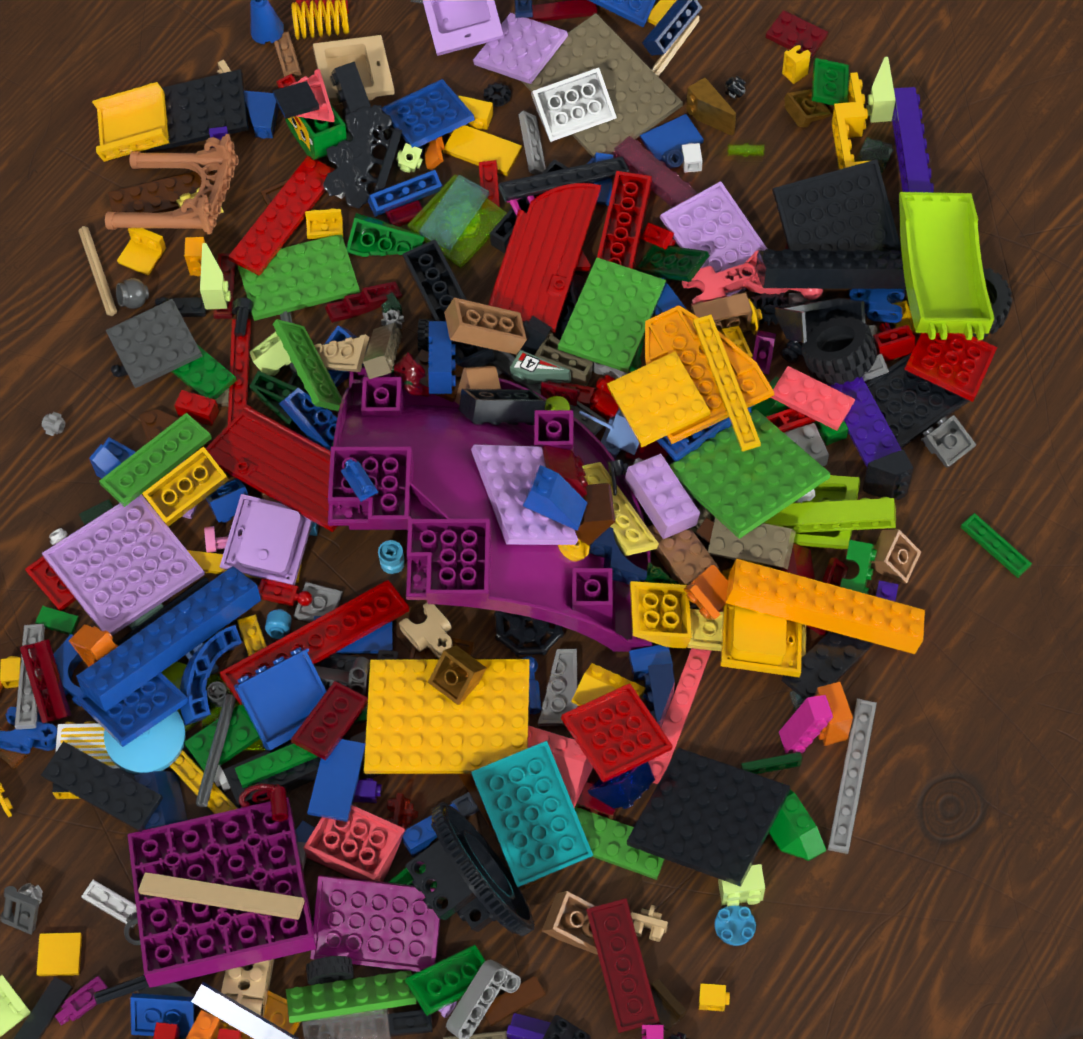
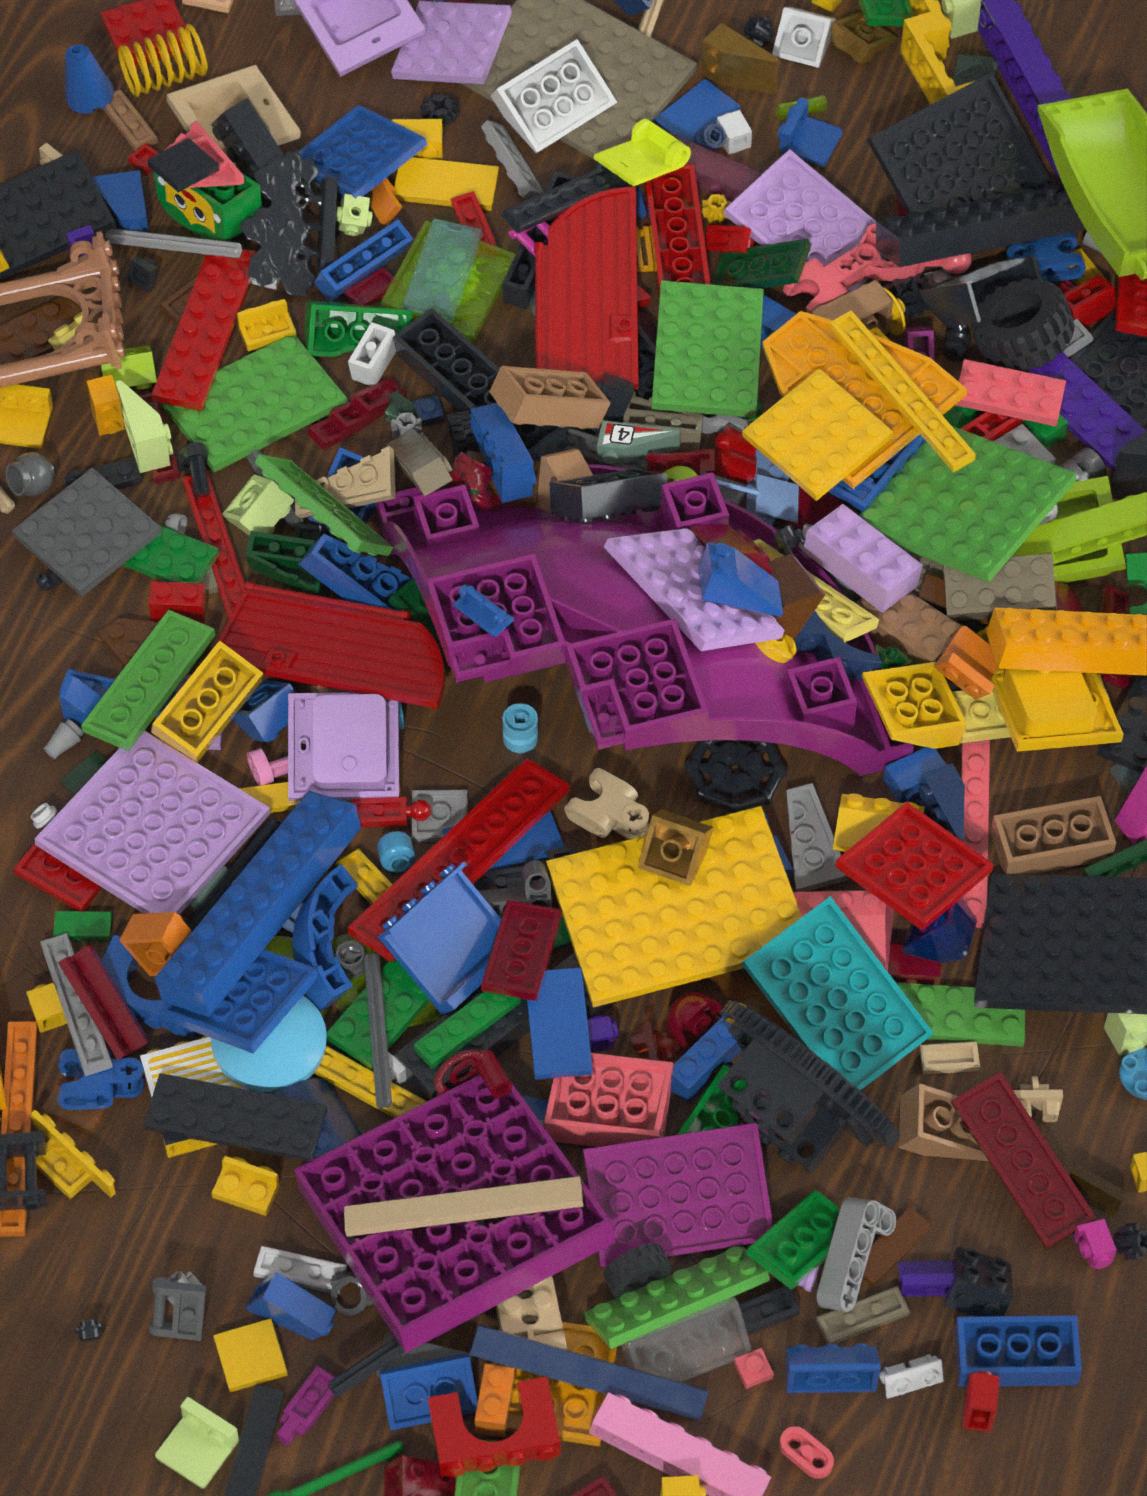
camera: 20 degrees left, 5 degrees down
none -> light grey cone [43,719,84,760]
none -> lime slope [101,345,157,389]
none -> light grey axle [104,228,243,258]
none -> black tile [128,256,158,292]
none -> light grey hinge [165,514,187,534]
none -> yellow bracket [212,1156,280,1216]
none -> blue slope [245,1272,336,1341]
none -> white brick [348,322,396,386]
none -> dark blue plate [413,395,444,426]
none -> neon yellow door [593,119,691,186]
none -> light orange tile [636,226,654,272]
none -> dark red cylinder [667,992,723,1050]
none -> yellow gear [701,194,732,225]
none -> white slope [772,7,835,68]
none -> blue bracket [777,98,843,166]
none -> tan tile [919,1041,980,1075]
none -> medium nougat brick [991,796,1116,875]
none -> flat silver wheel [1059,448,1106,482]

